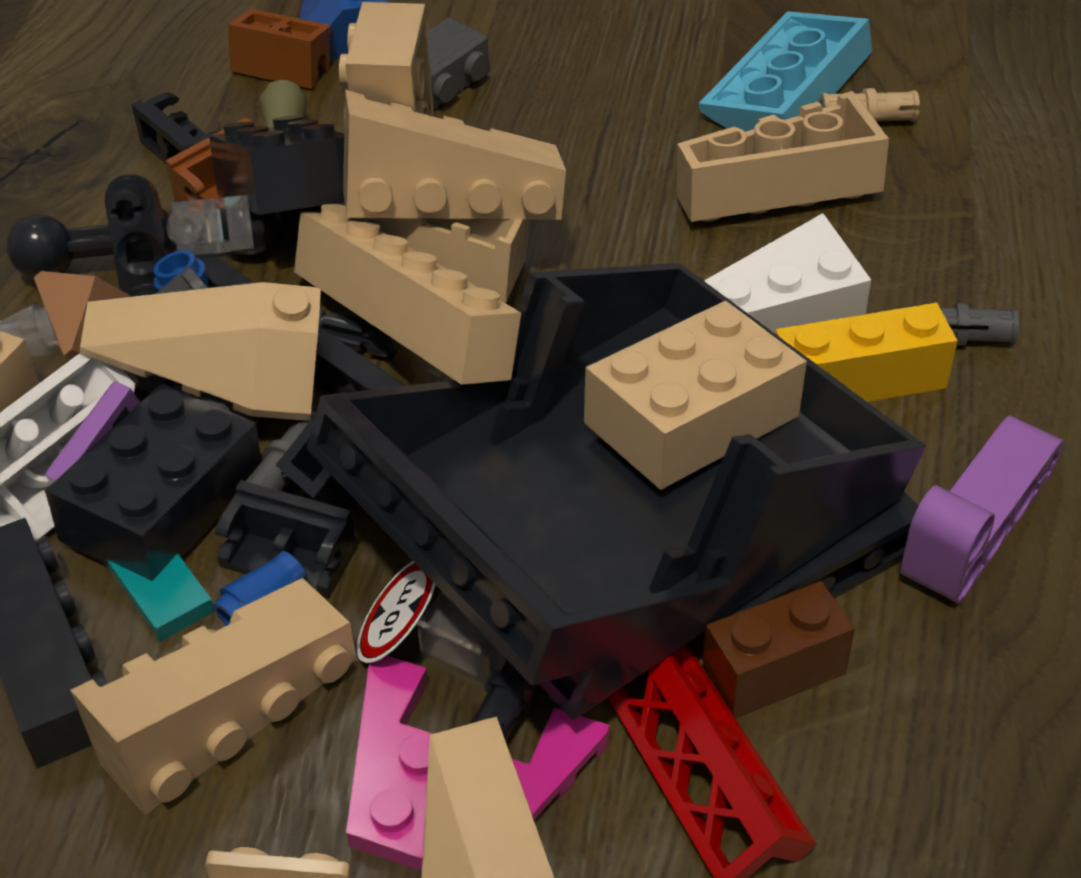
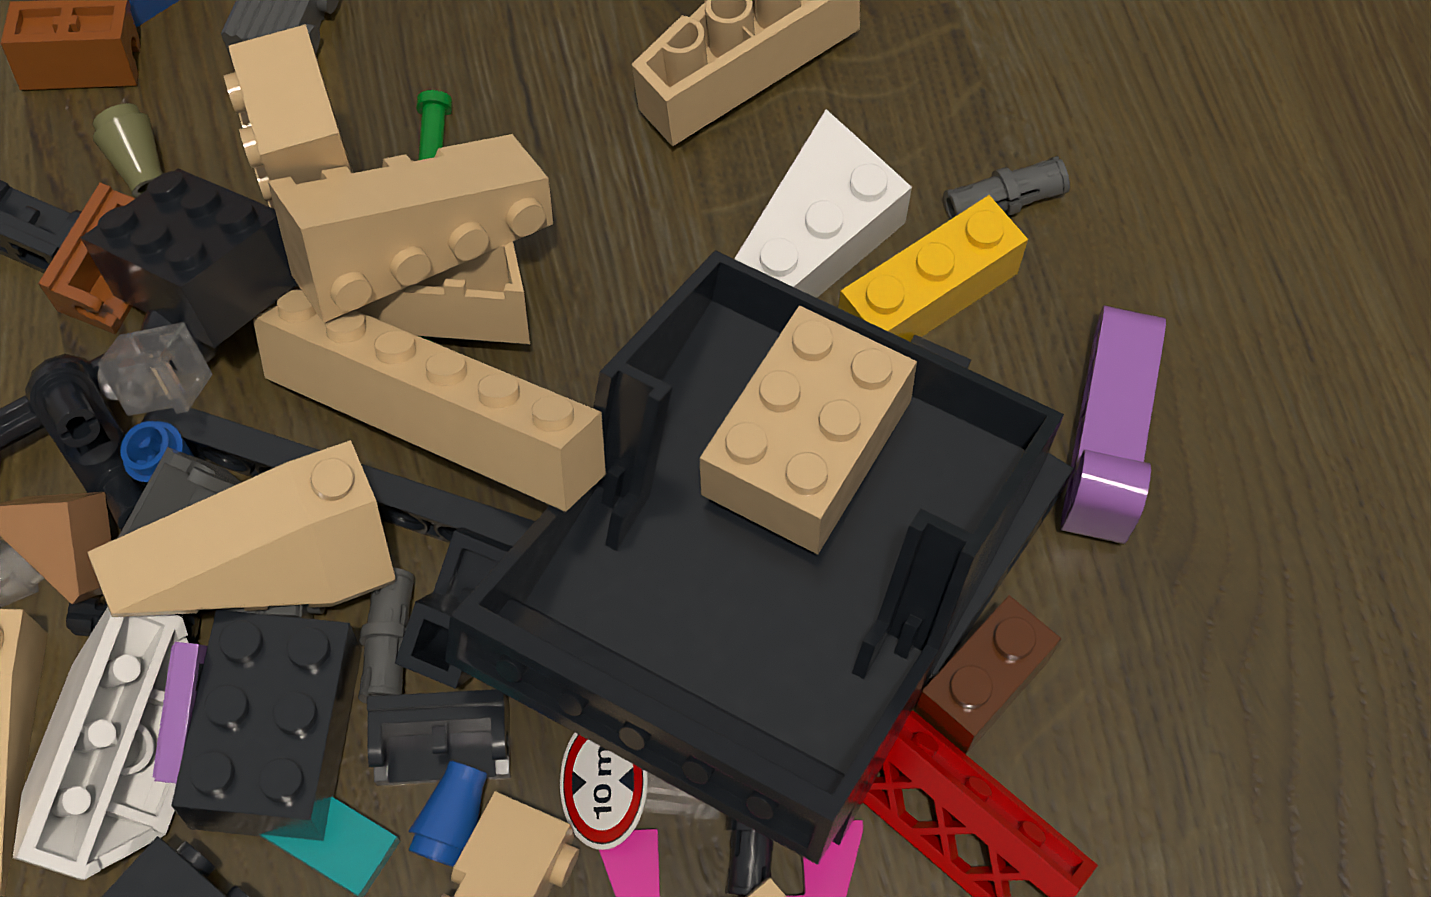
camera: 25 degrees left, 20 degrees up
black axle [318,309,398,357] -> none

